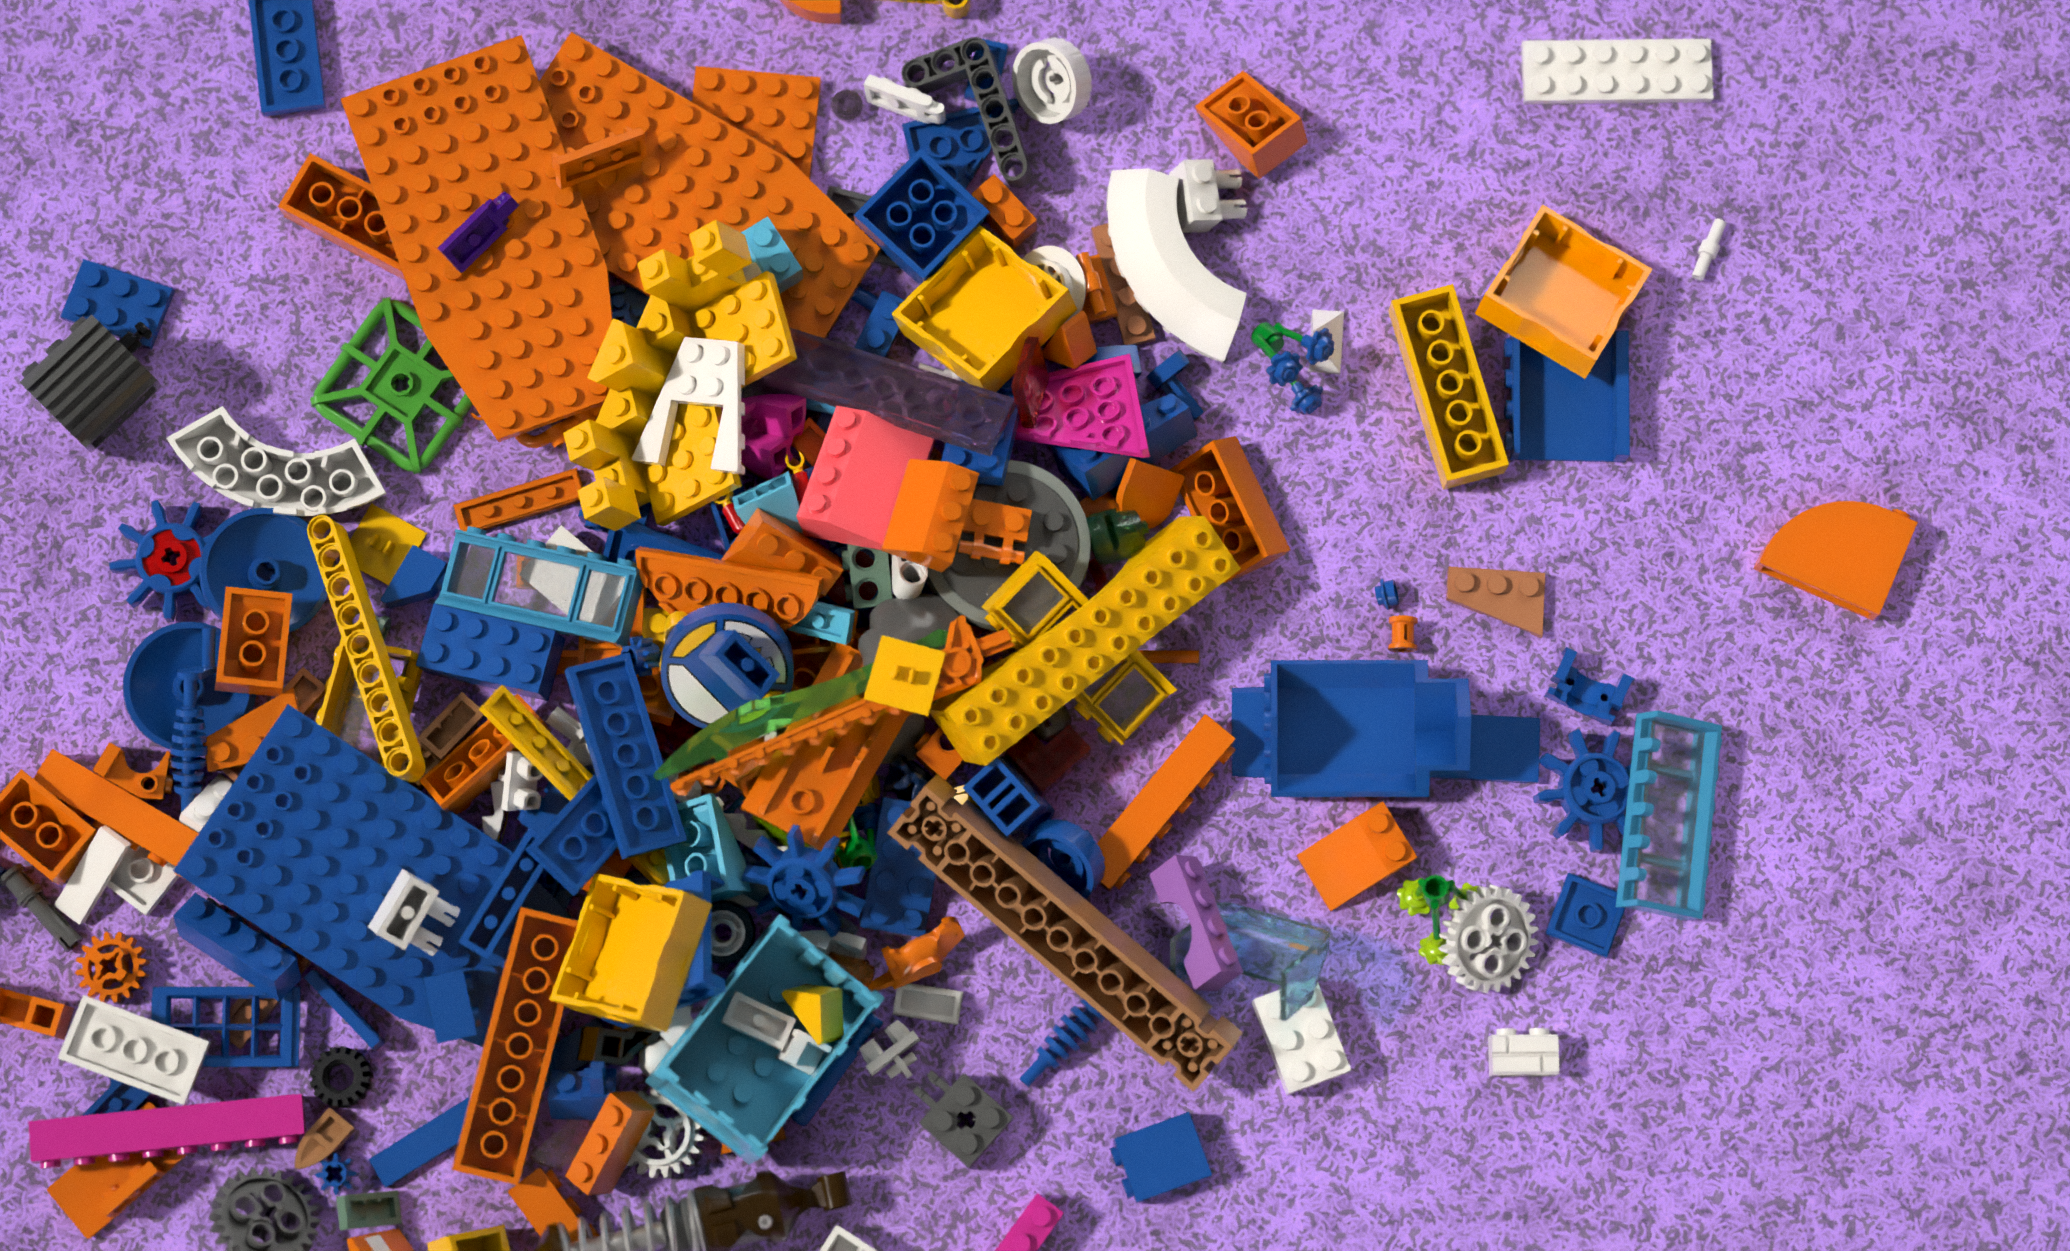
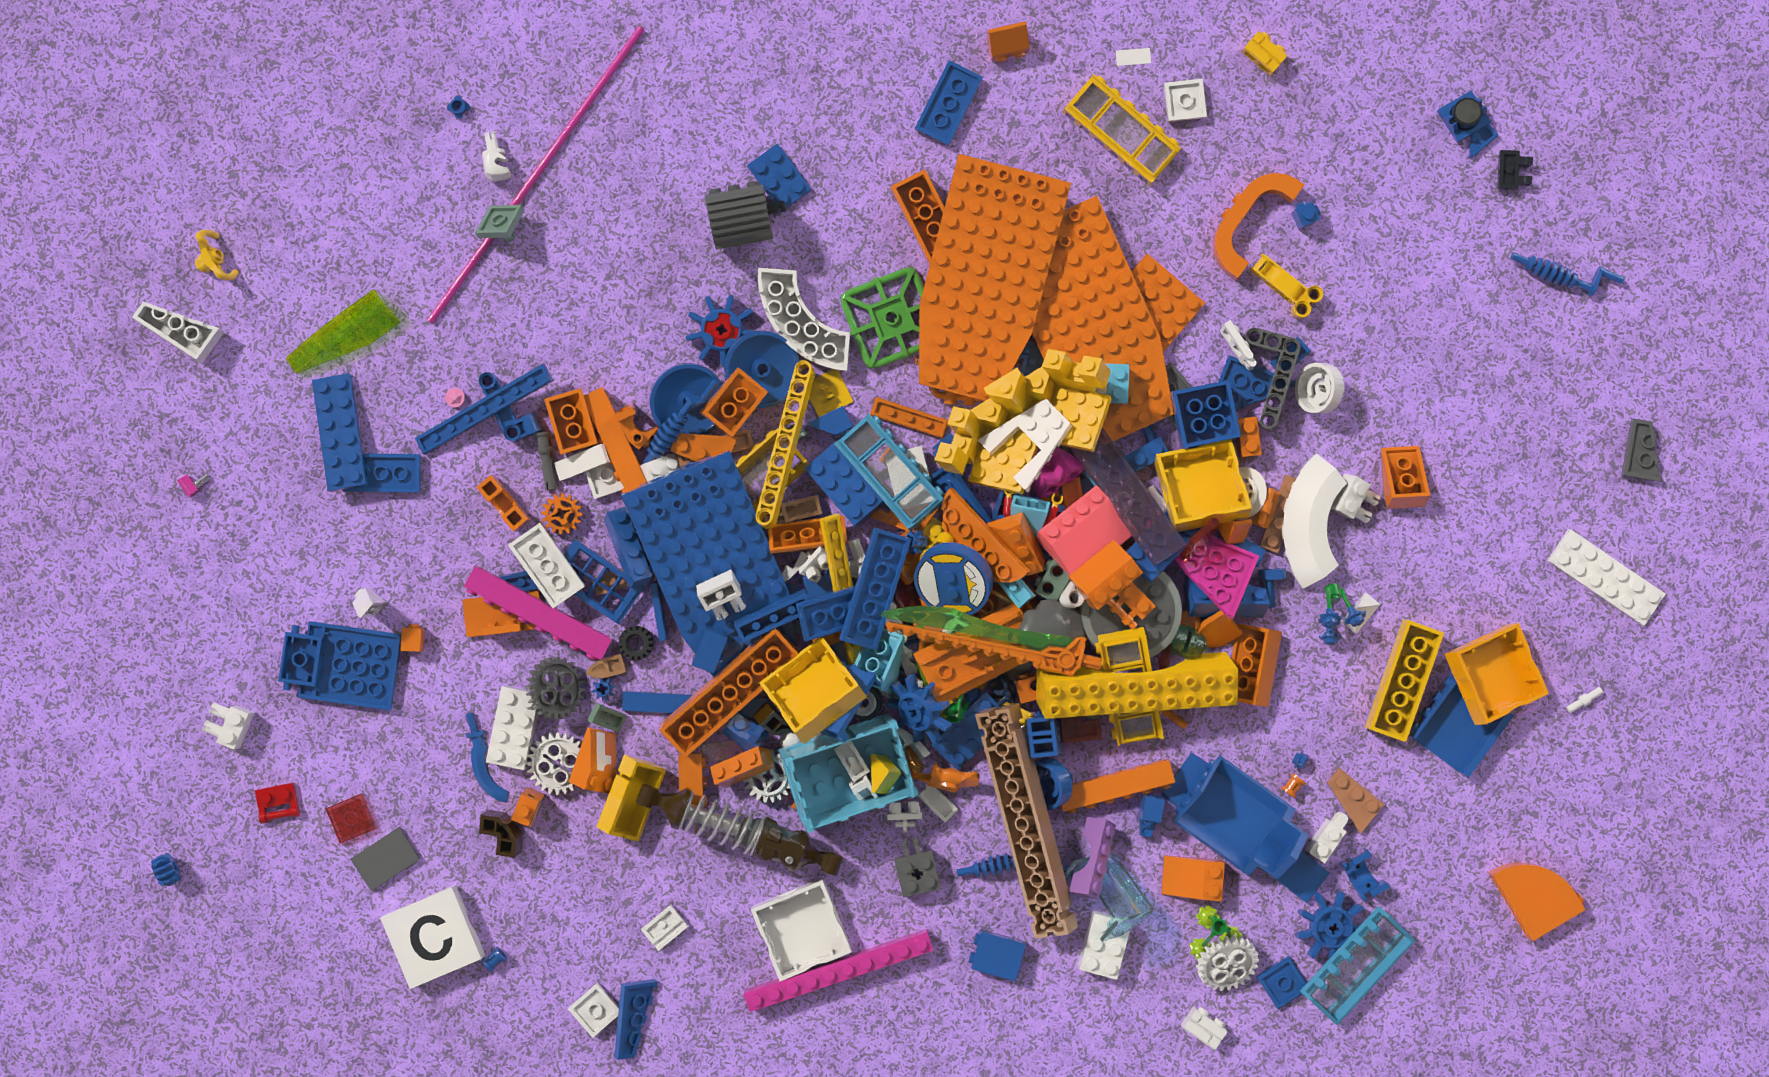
camera: 40 degrees right, 10 degrees up
dark purple hinge [437,191,519,273] -> none
orange plate [552,126,646,189] -> none
blue brick [698,630,781,700] -> none
clear smoke plate [831,89,863,121] -> none
yellow piece [864,635,946,717] -> none
none -> blue hinge [1137,793,1165,837]
none -> white brick [1305,812,1348,863]

